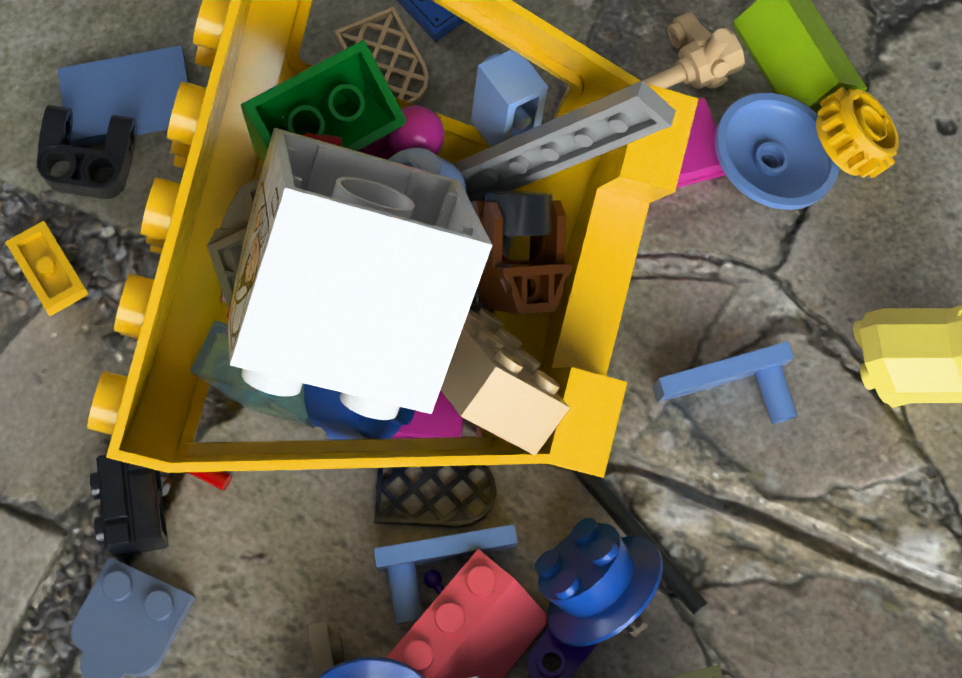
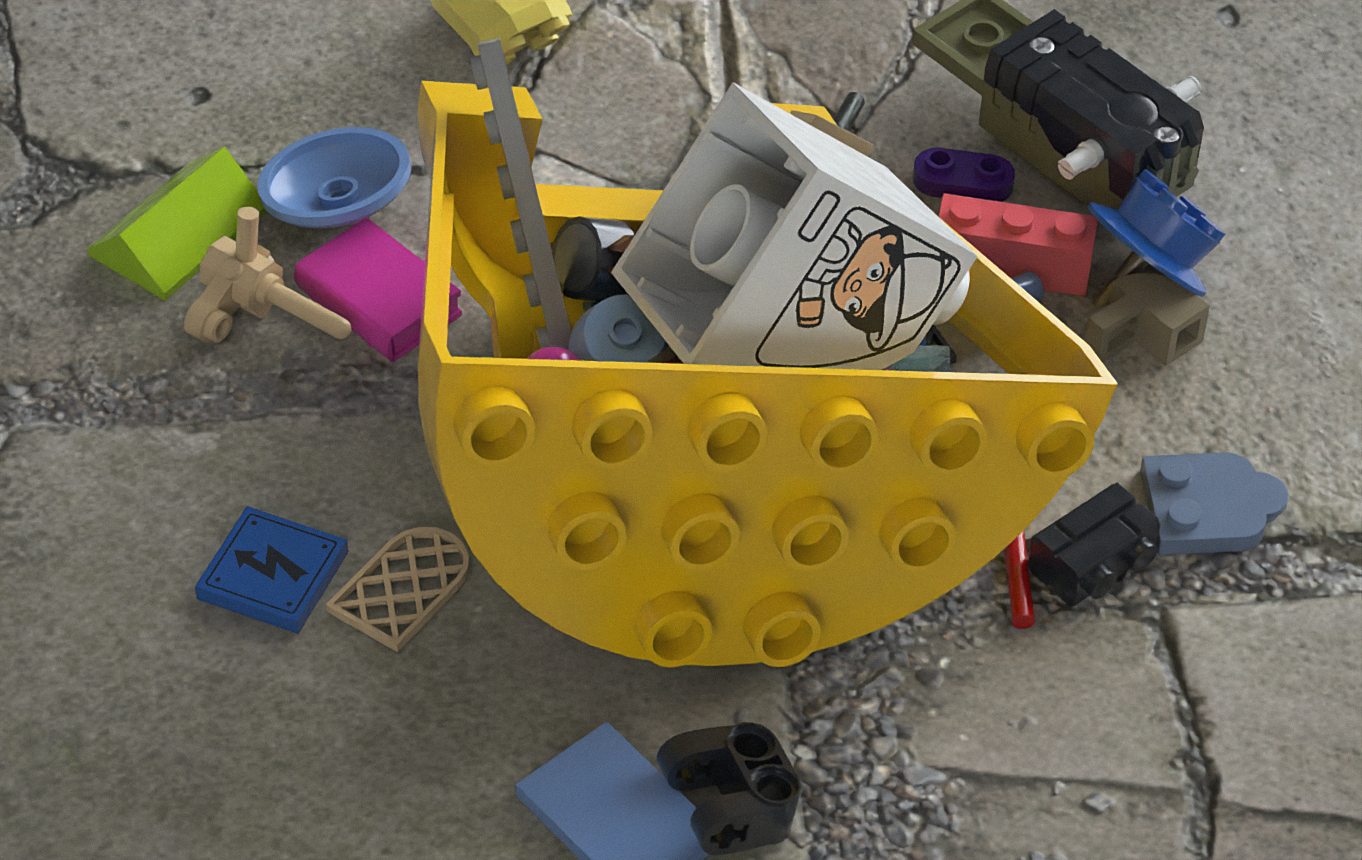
camera: 120 degrees left, 20 degrees down
yellow plate [5,221,89,316] -> none
light blue brick [471,50,548,147] -> none
blue piece [535,518,663,647] -> none
medium blue piece [652,341,798,424] -> none
yellow gear [816,87,899,179] -> none

